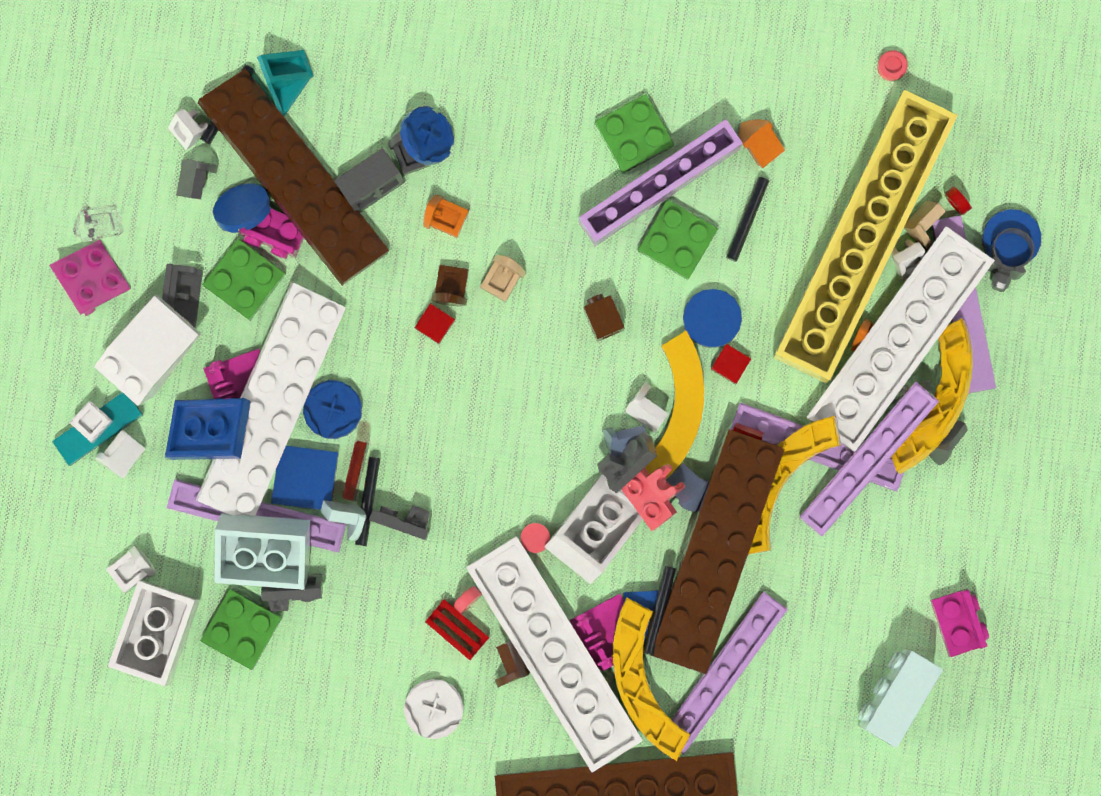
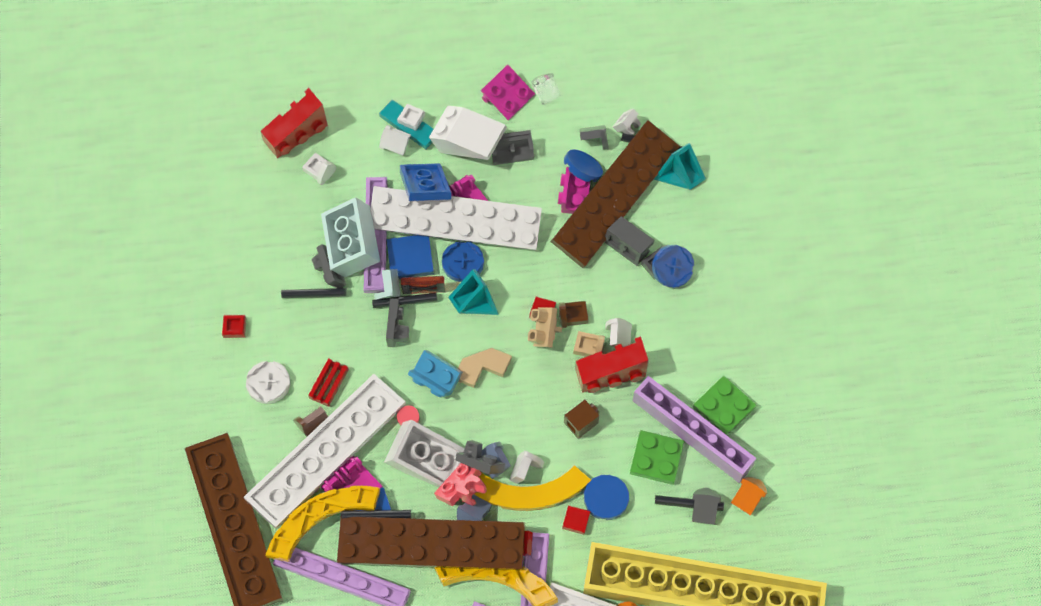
camera: 75 degrees right, 20 degrees down
white brick [108,581,200,686] -> none
bright green plate [200,589,282,670] -> none
bright green plate [202,239,286,321] -> none
orange tile [423,194,469,238] -> none
coral tile [454,586,482,614] -> none
coral tile [877,50,908,81] -> none
none -> red tile [222,315,246,338]
none -> red wedge [260,88,328,158]
none -> black bar [281,288,347,298]
none -> dark azure bracket [408,350,463,397]
none -> teal slope [448,269,499,315]
none -> tan tile [458,348,512,388]
none -> tan hips [527,307,562,348]
none -> red wedge [575,336,649,393]
none -> white tile [605,318,632,347]
none -> dark grey tile [692,488,721,525]

